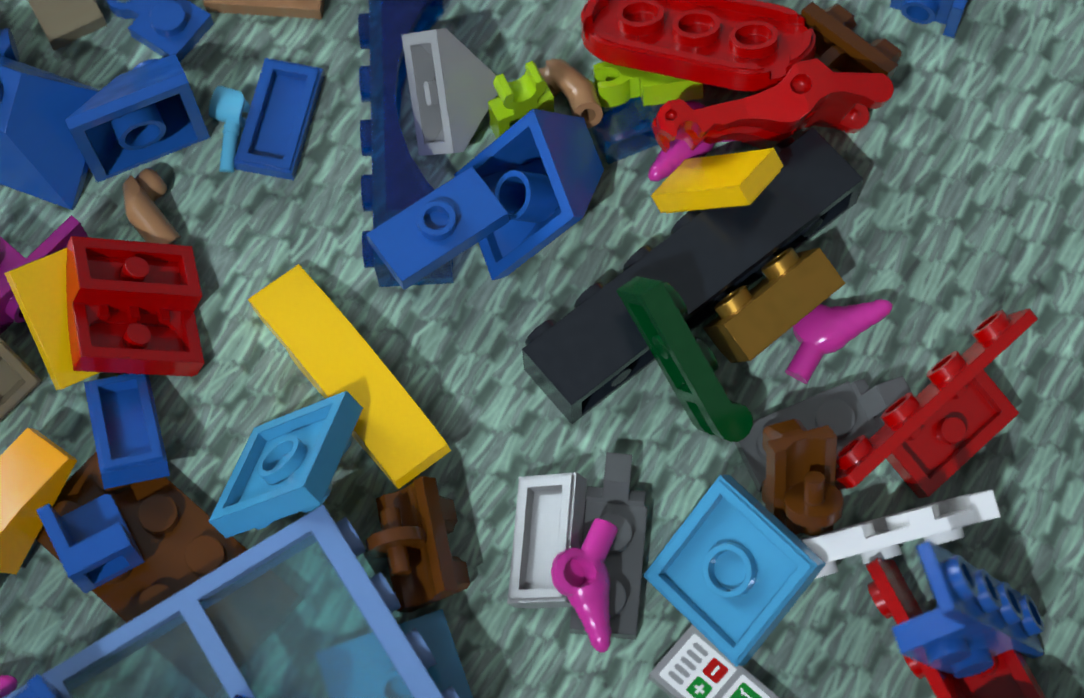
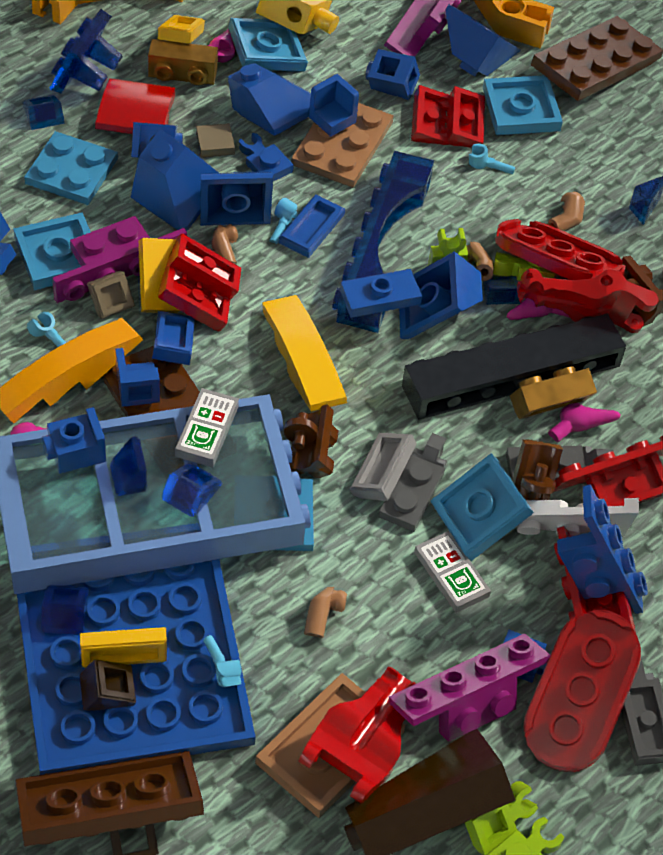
camera: 10 degrees right, 15 degrees down
dark azure plate [208,391,363,538] -> none
light grey slope [402,28,498,156] -> none
dark pink animal [551,518,618,653] -> none
dark green plate [616,276,753,442] -> none
yellow tile [650,148,784,213] -> none
none -> tile [175,388,239,468]

